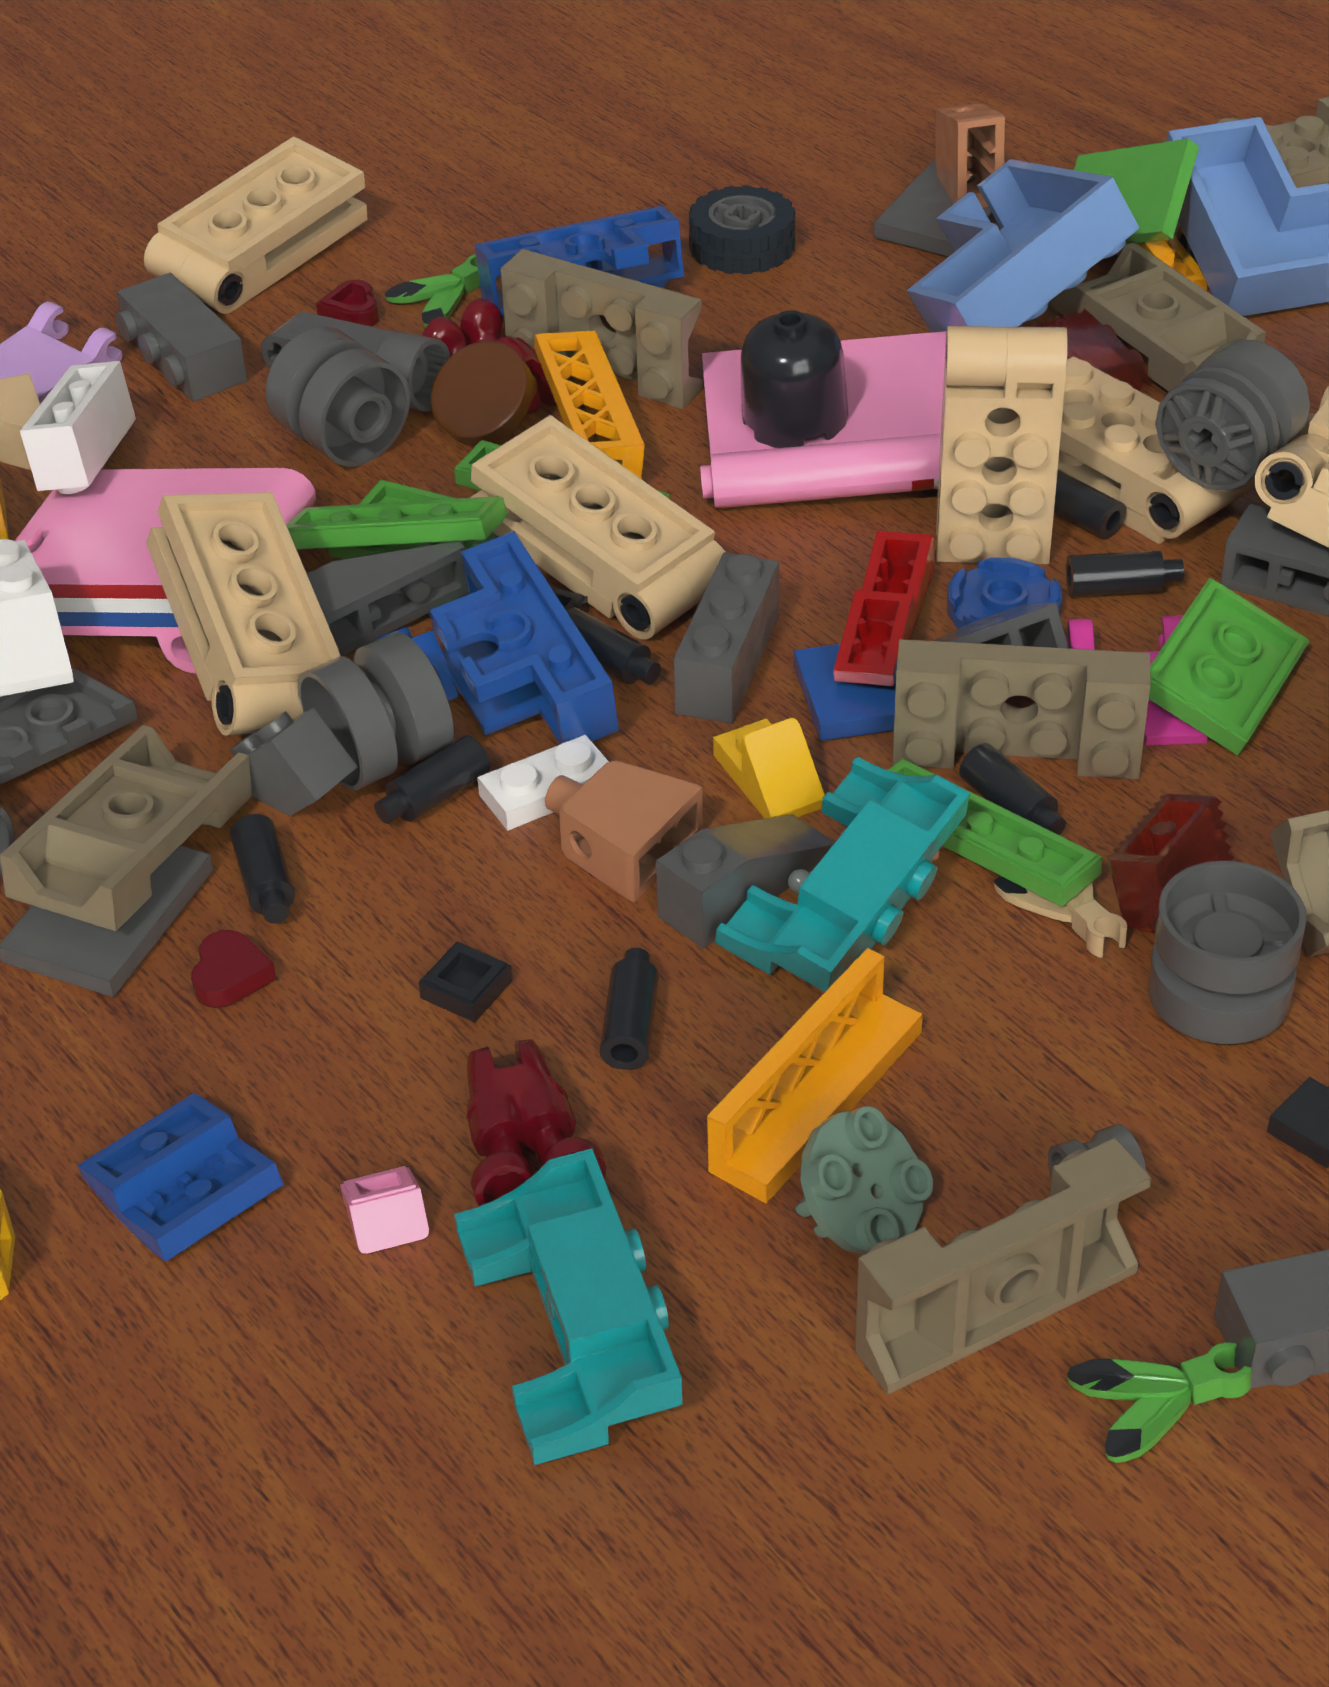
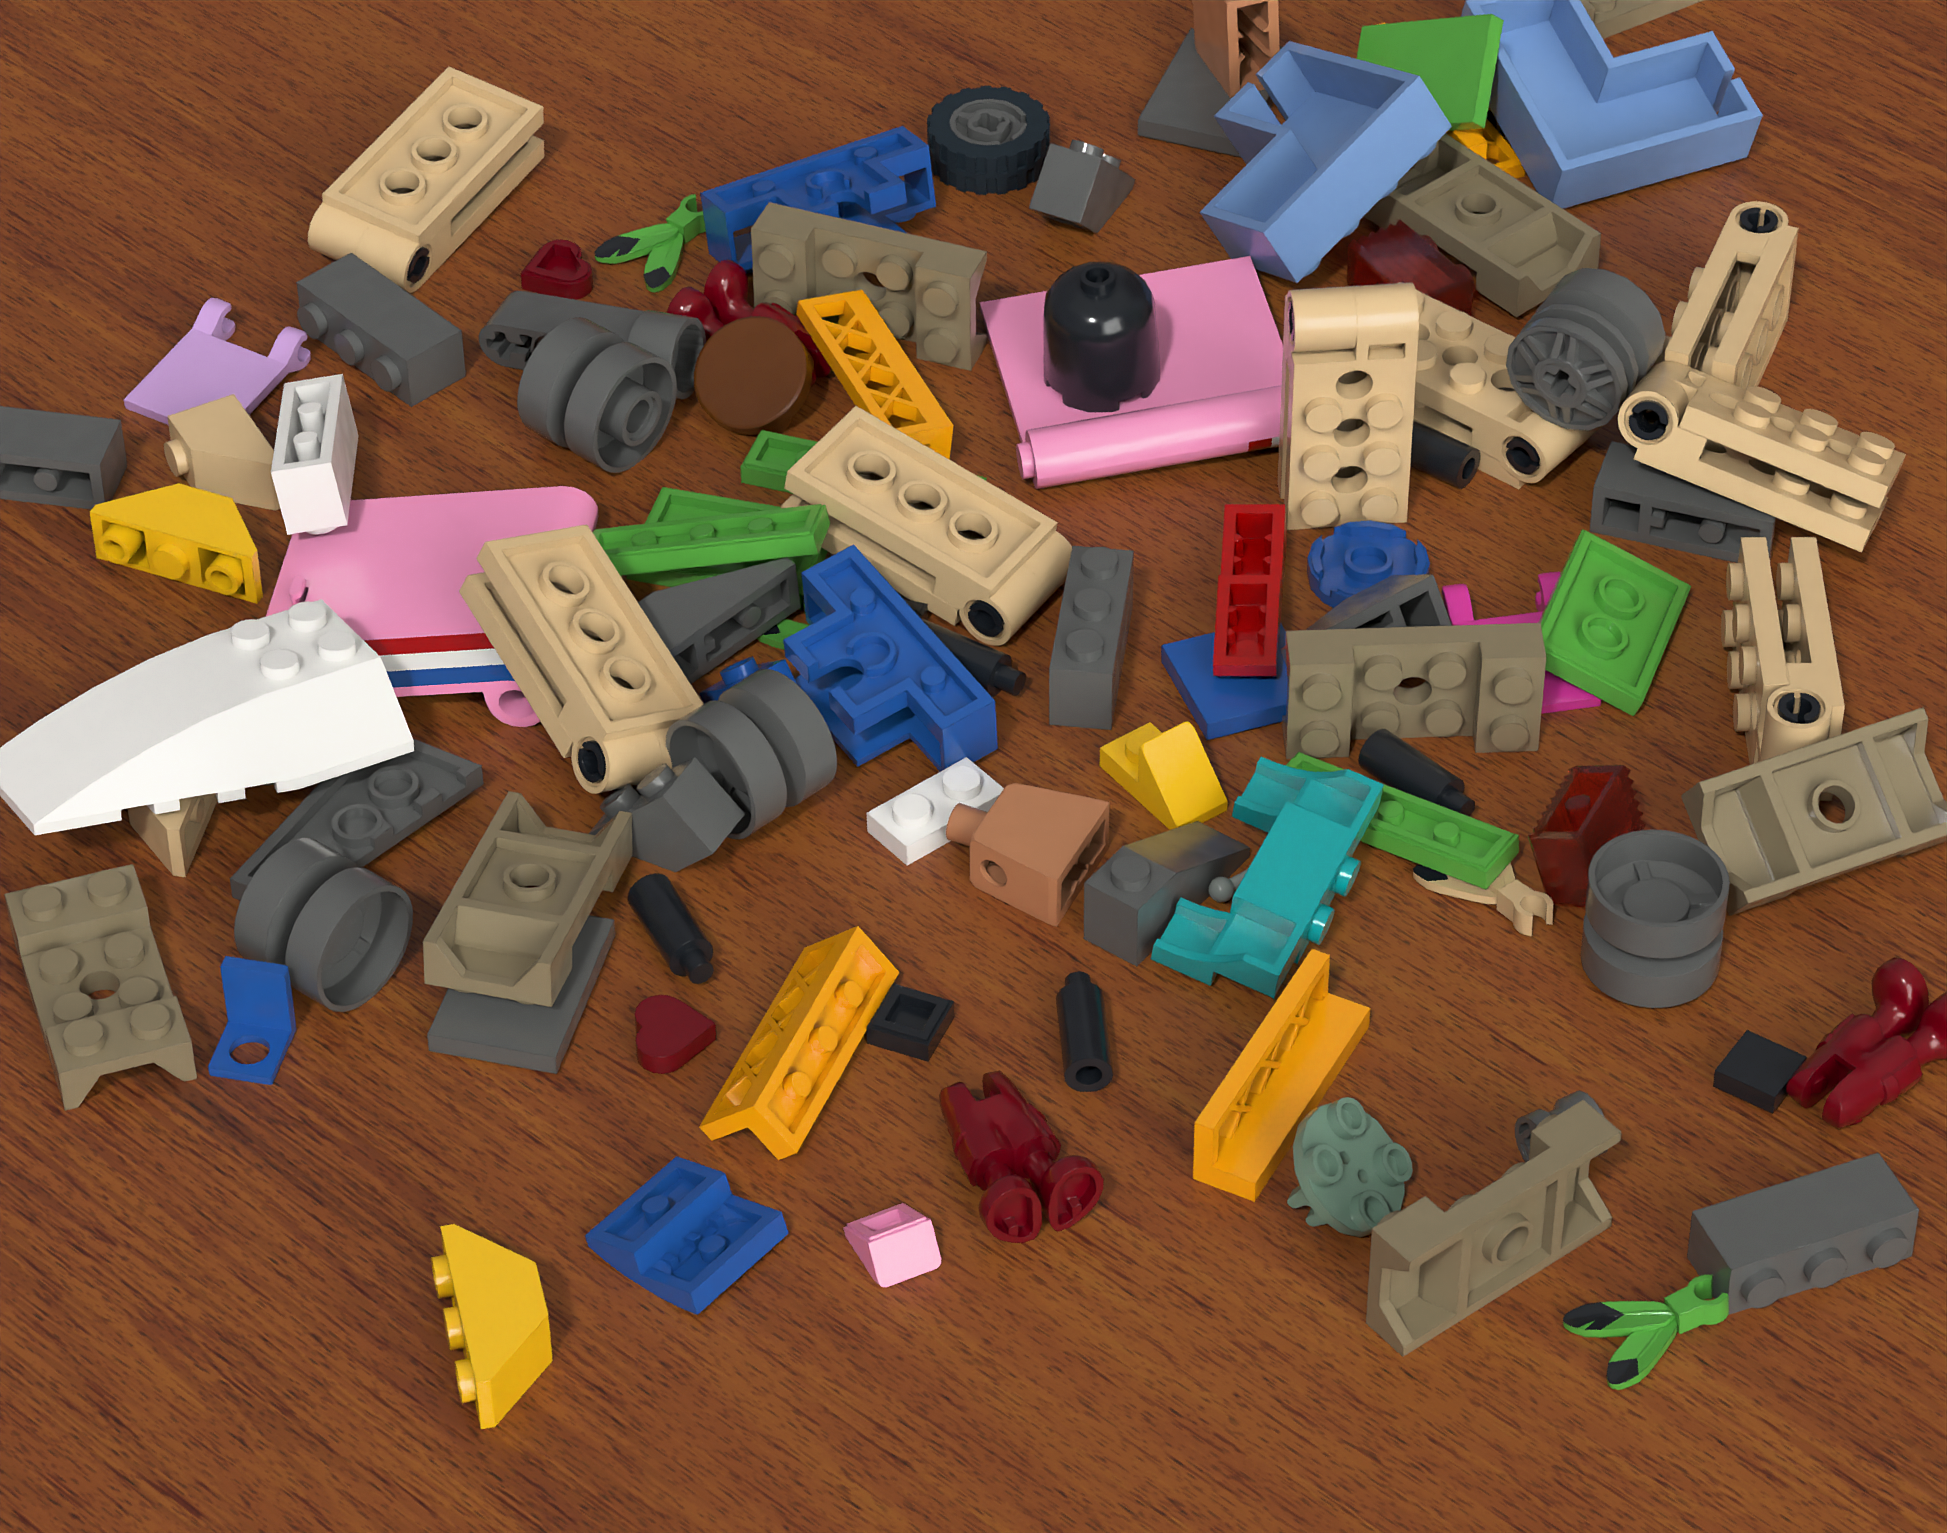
camera: 10 degrees left, 0 degrees up
black cylinder [374,736,490,824] -> none
teal bracket [454,1149,683,1465] -> none
black cylinder [1066,551,1184,597] -> none
none -> light orange fence [699,926,899,1160]
none -> dark grey slope [1029,140,1136,234]

